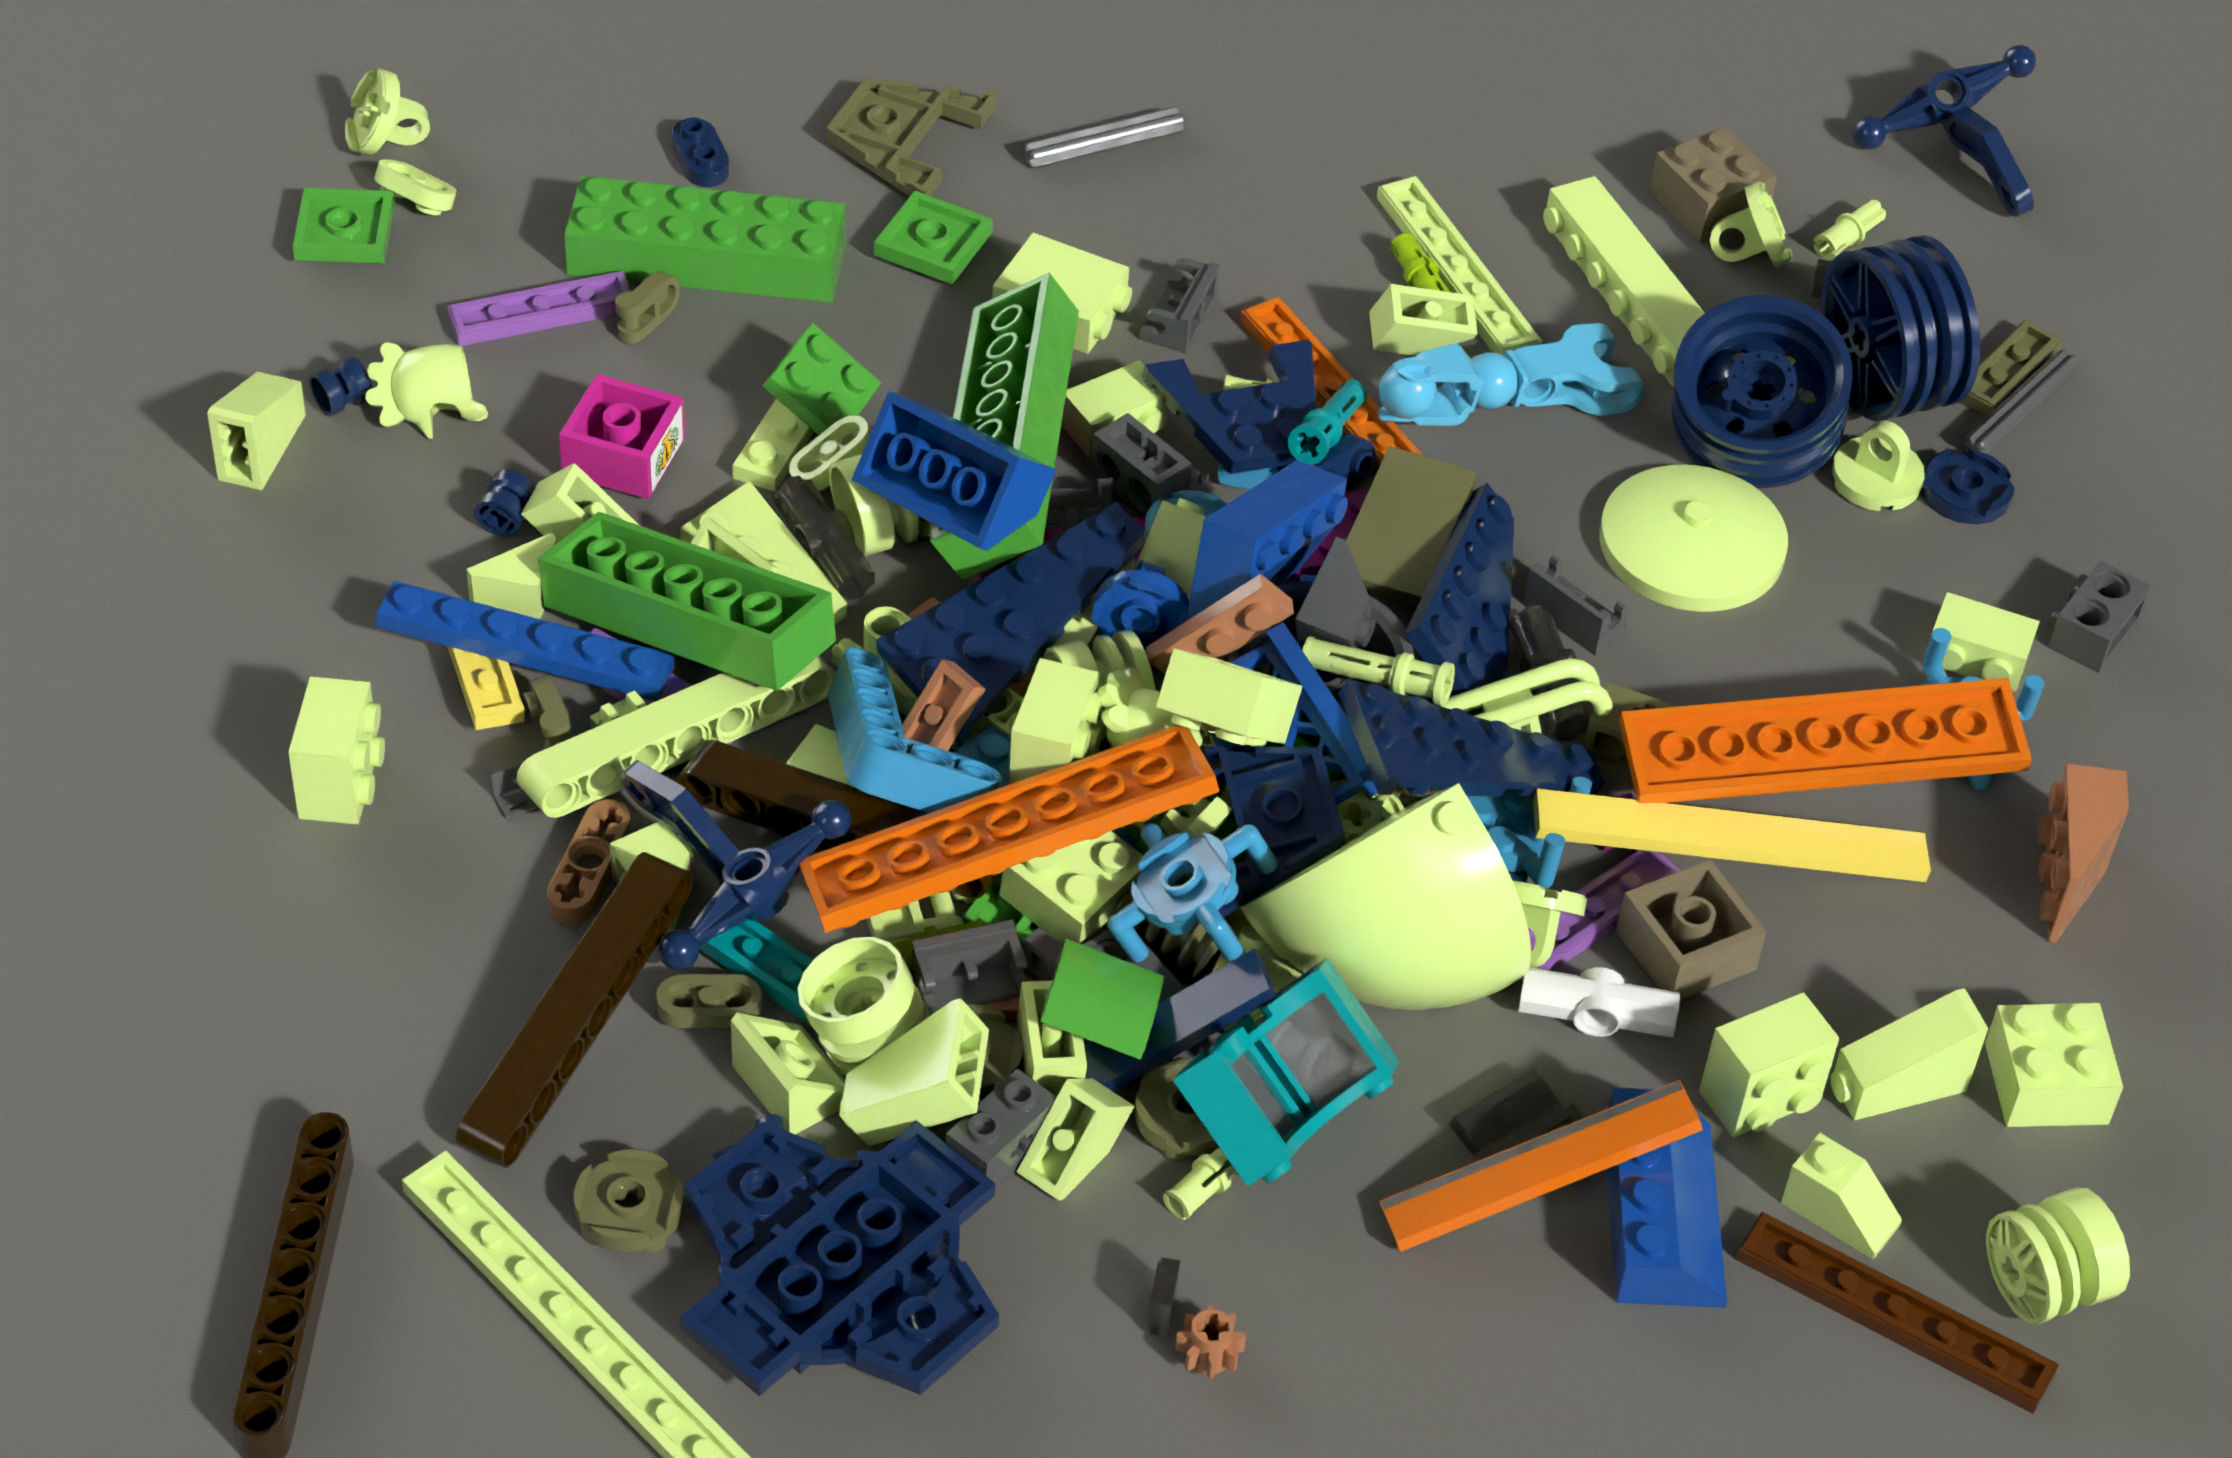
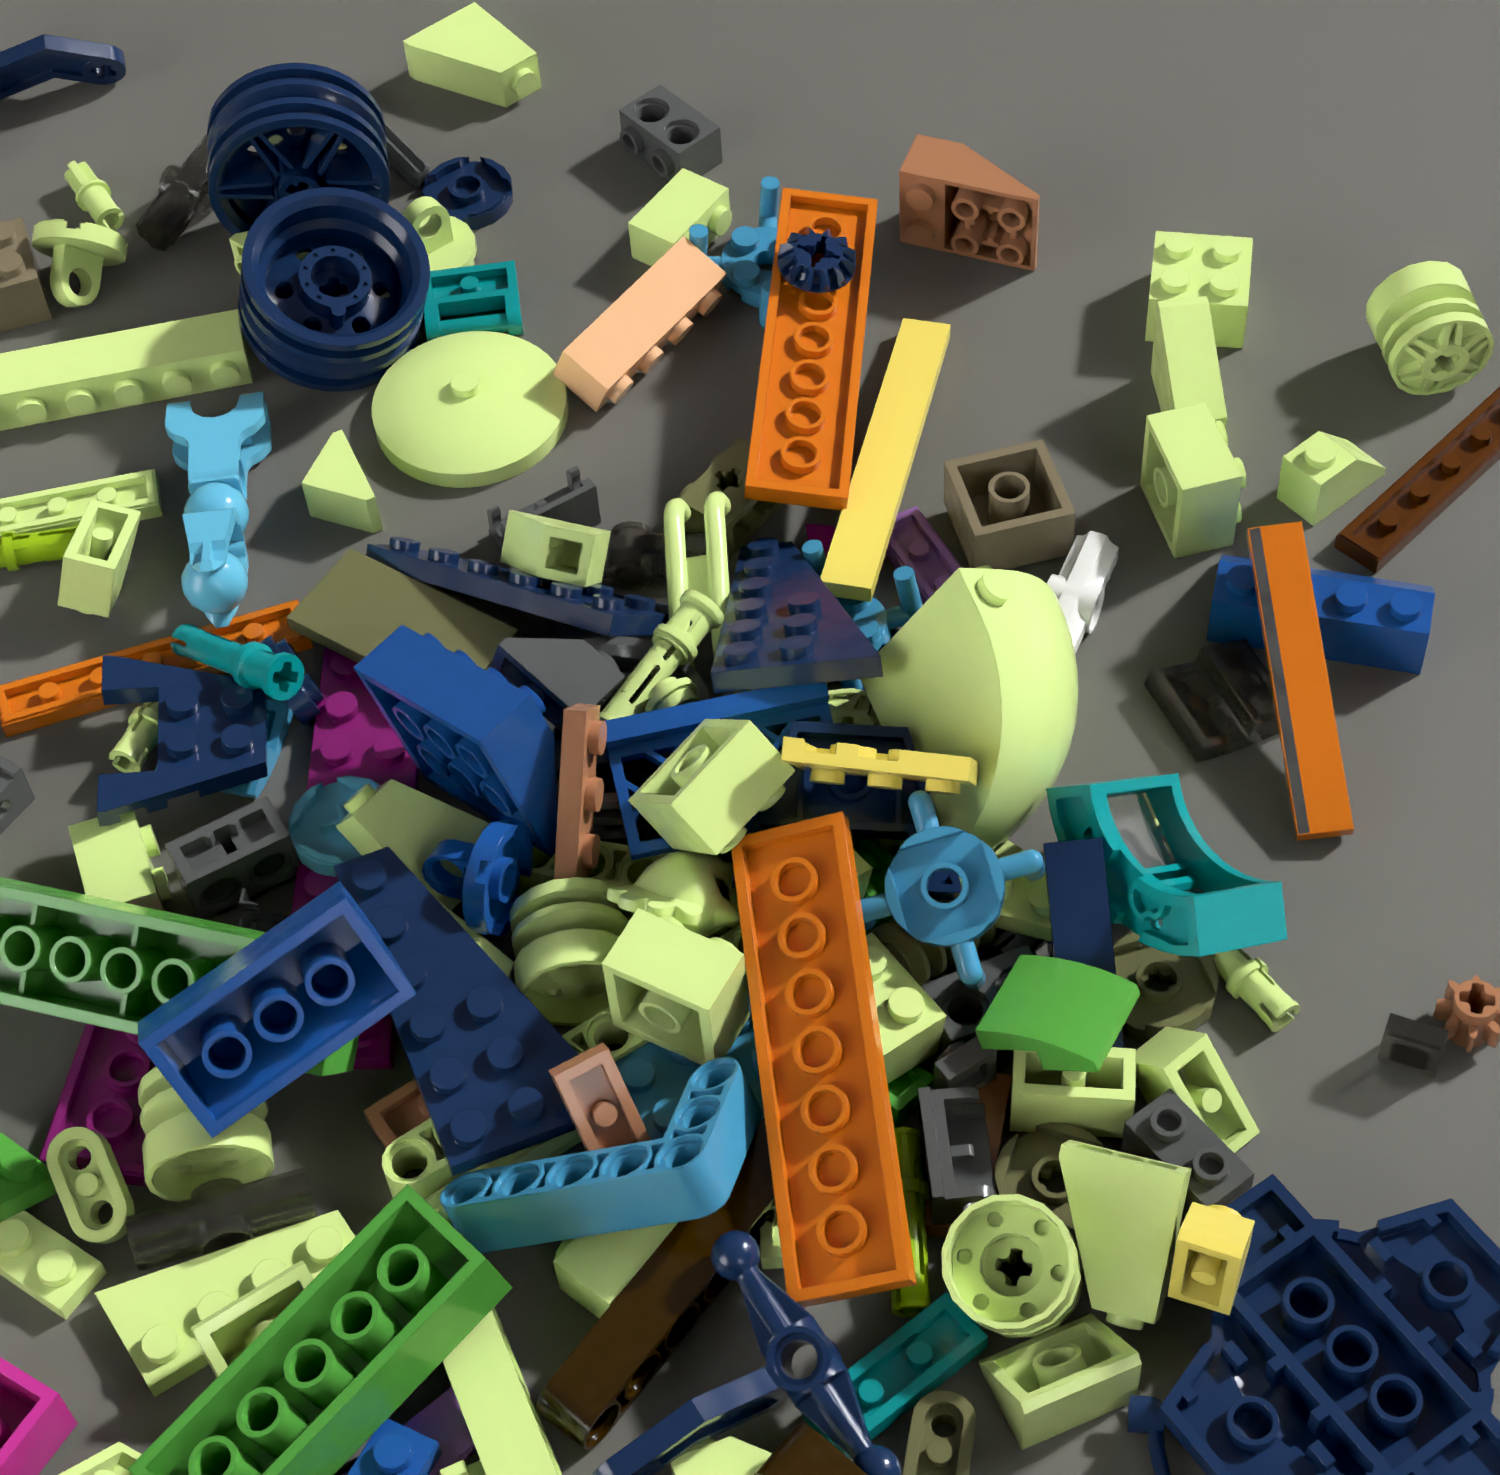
camera: 70 degrees left, 5 degrees up
none -> yellowish green slope [301,430,383,533]
none -> yellowish green slope [403,2,542,108]
none -> teal plate [424,260,524,341]
none -> yellowish green slope [500,510,611,587]
none -> light nougat brick [553,236,727,412]
none -> yellowish green plate [645,677,699,712]
none -> dark blue gear [777,227,856,293]
none -> light yellow wing [781,736,979,795]
none -> light yellow slope [1167,1202,1255,1316]

